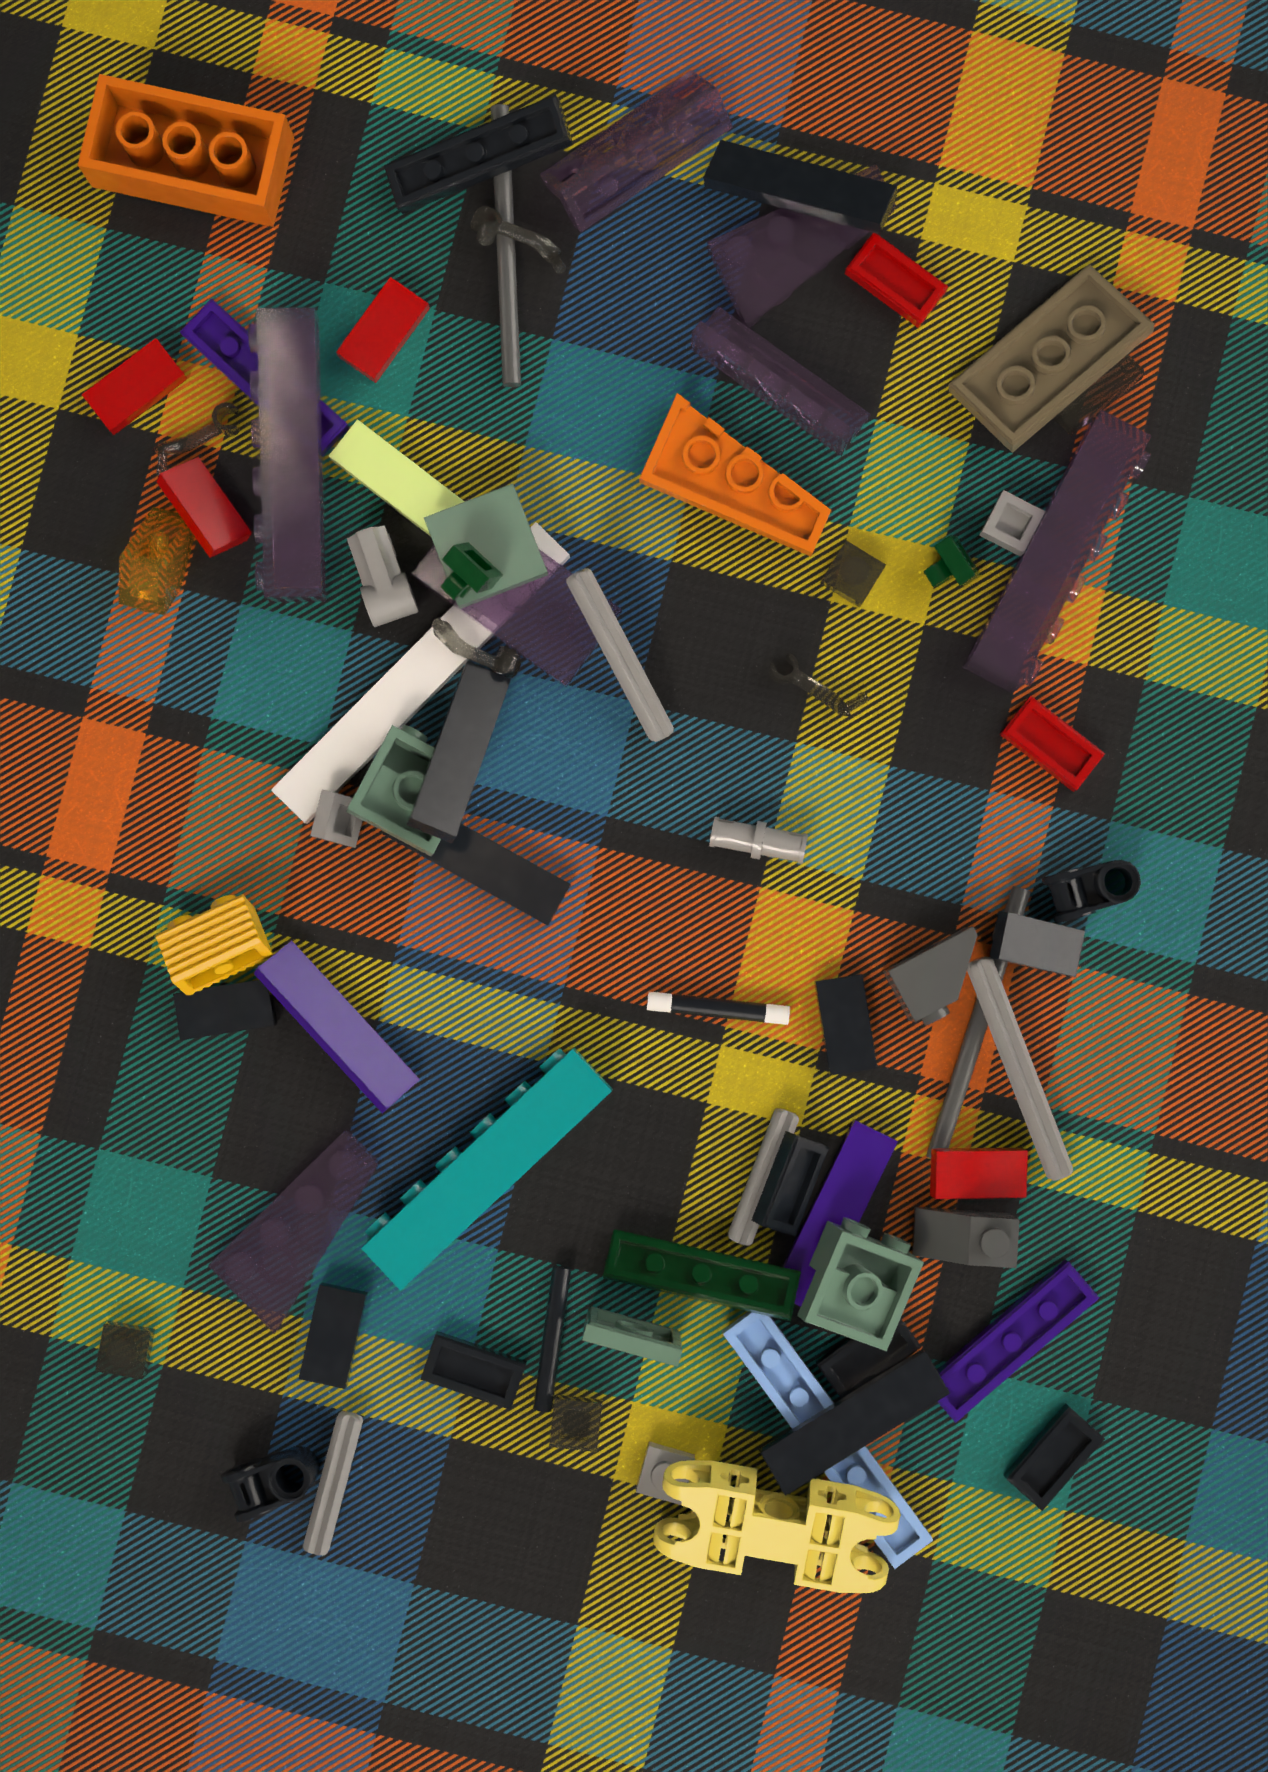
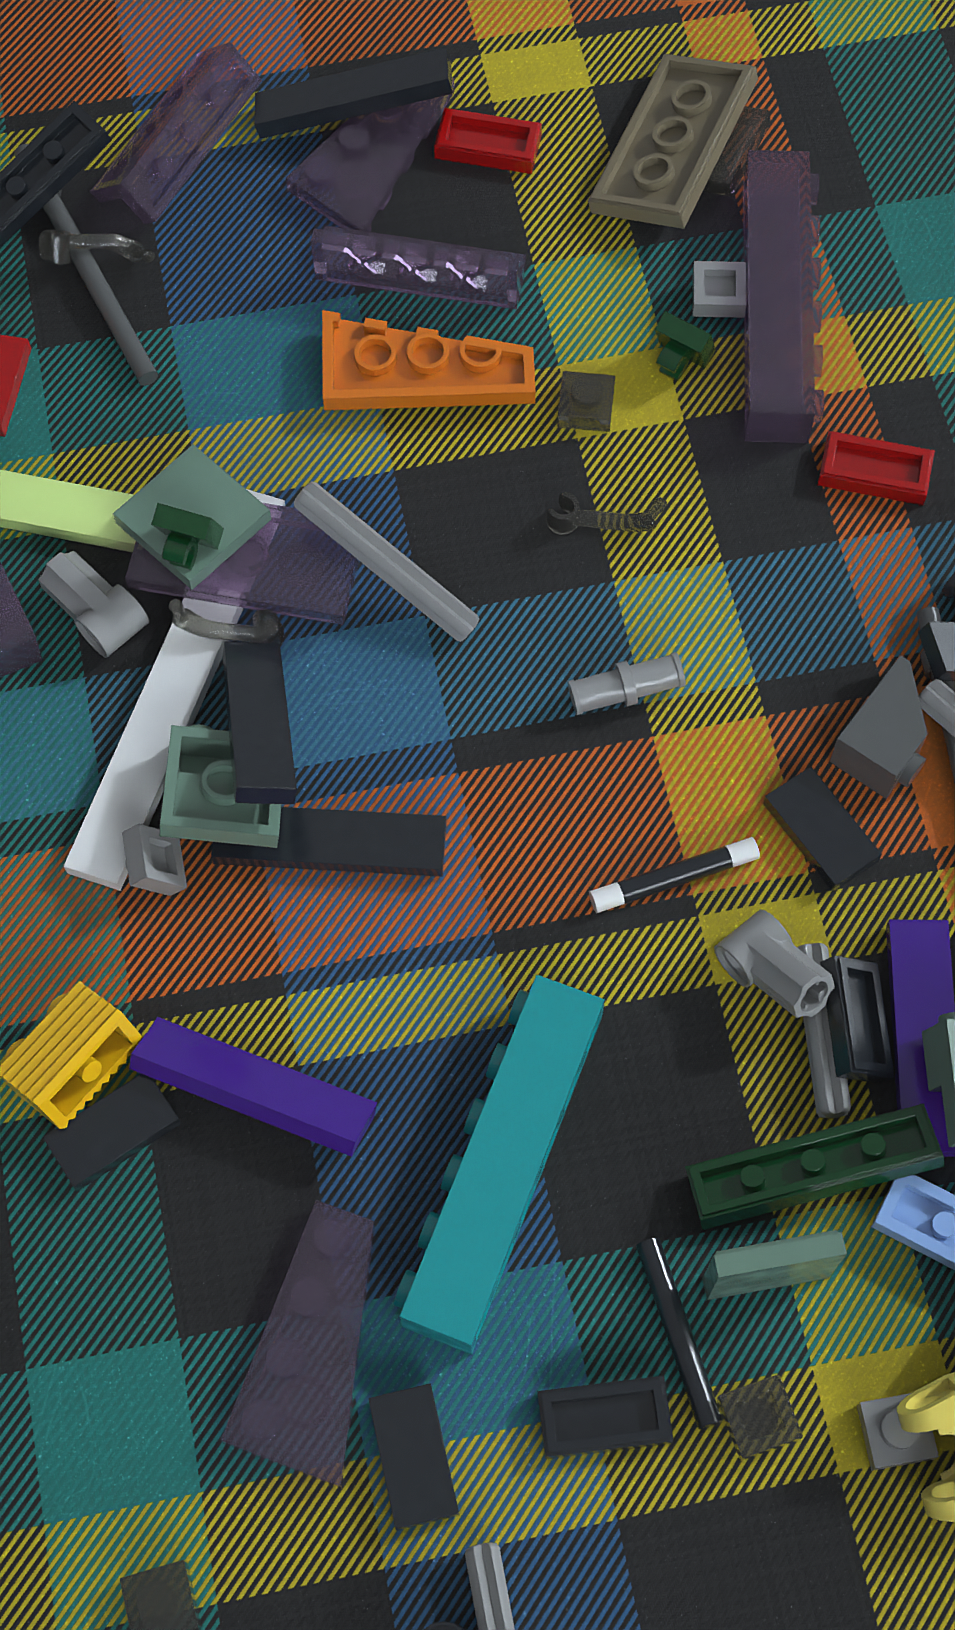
camera: 20 degrees left, 20 degrees down
none -> light grey piece [714,909,835,1018]

